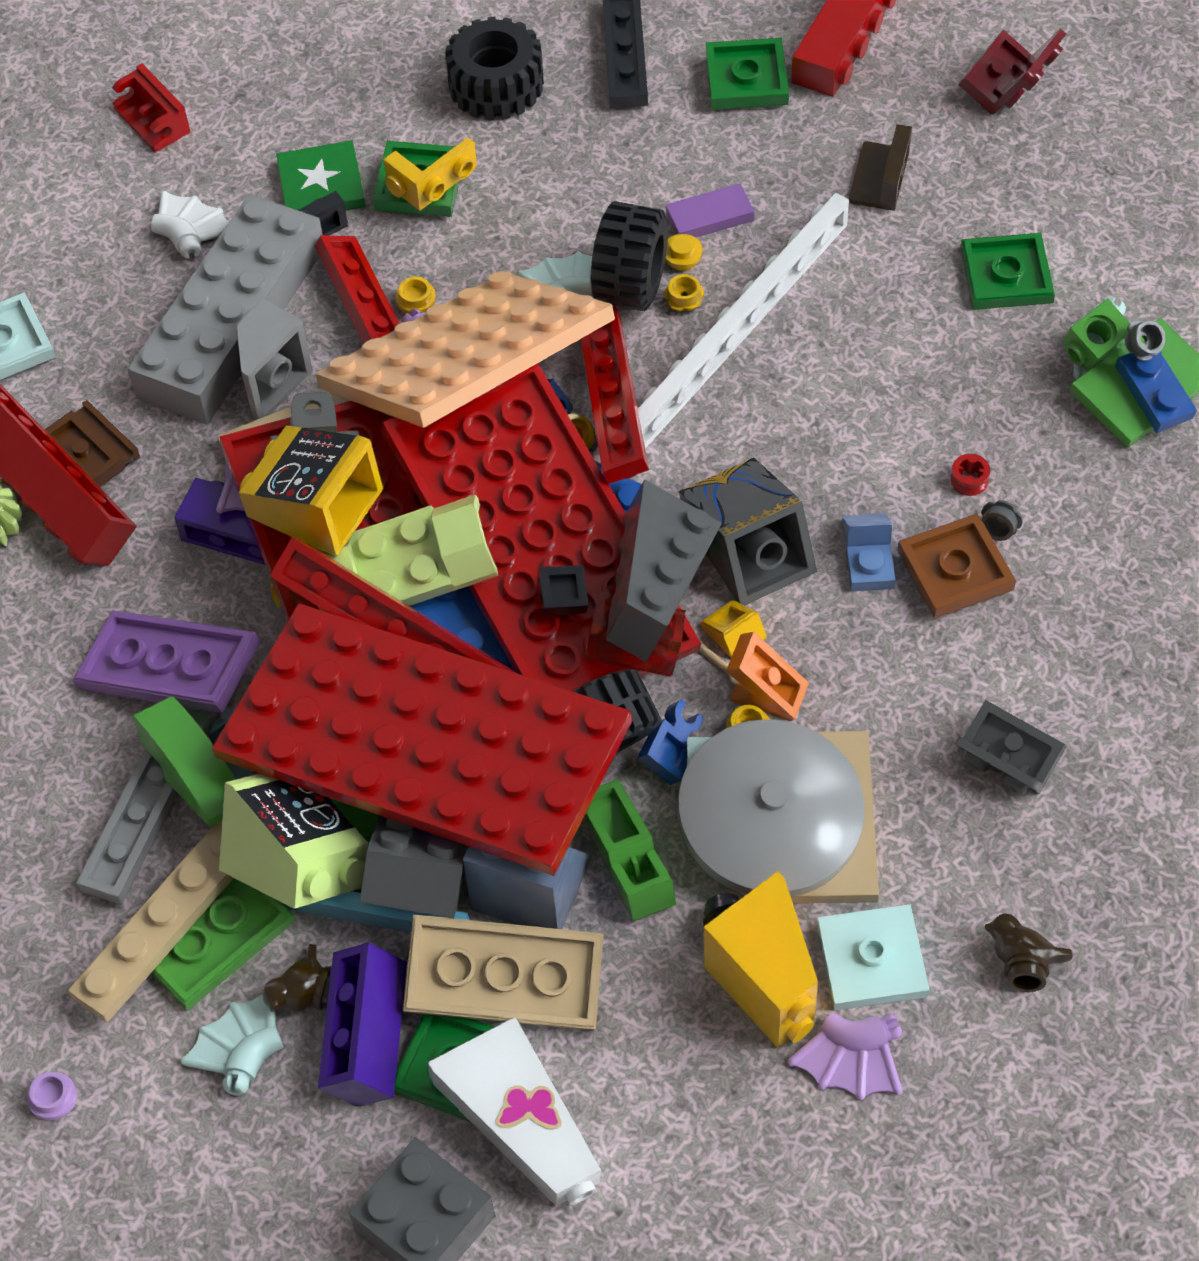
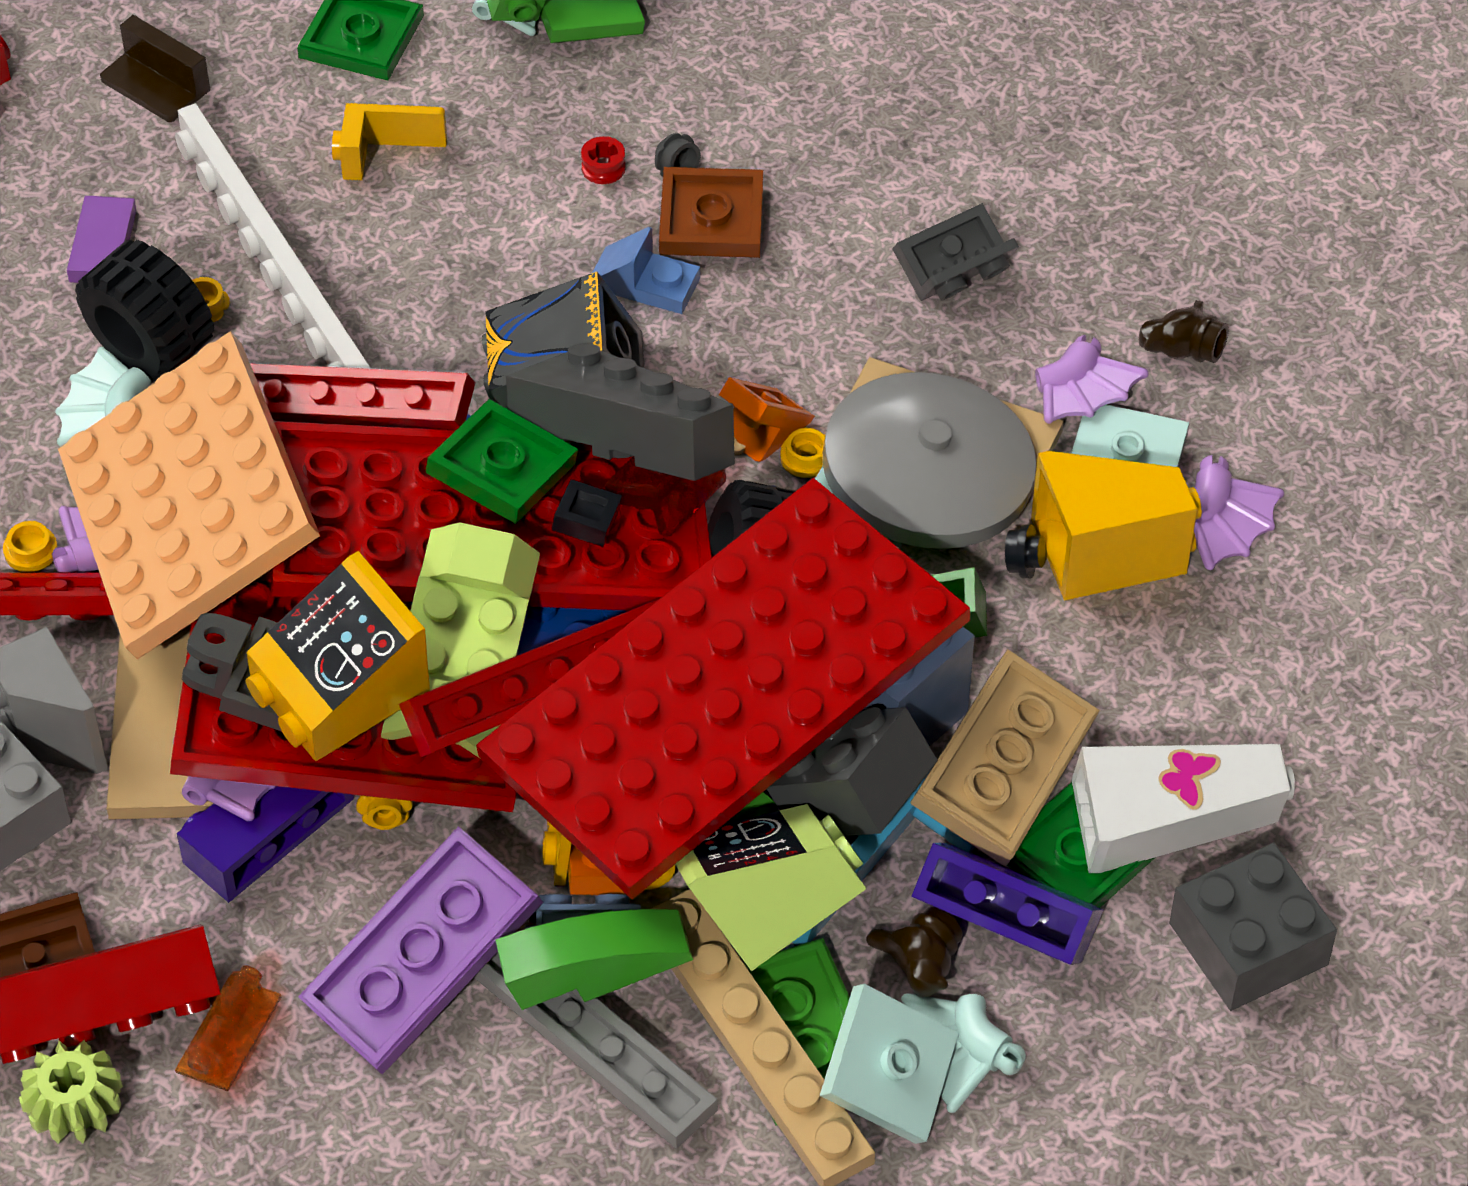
camera: 70 degrees left, 5 degrees down
none -> clear orange hinge [175,965,282,1092]
none -> yellow bracket [332,103,447,180]
none -> green plate [426,399,578,524]
none -> light aqua plate [820,984,959,1144]
none -> lavender arm [1035,335,1148,424]

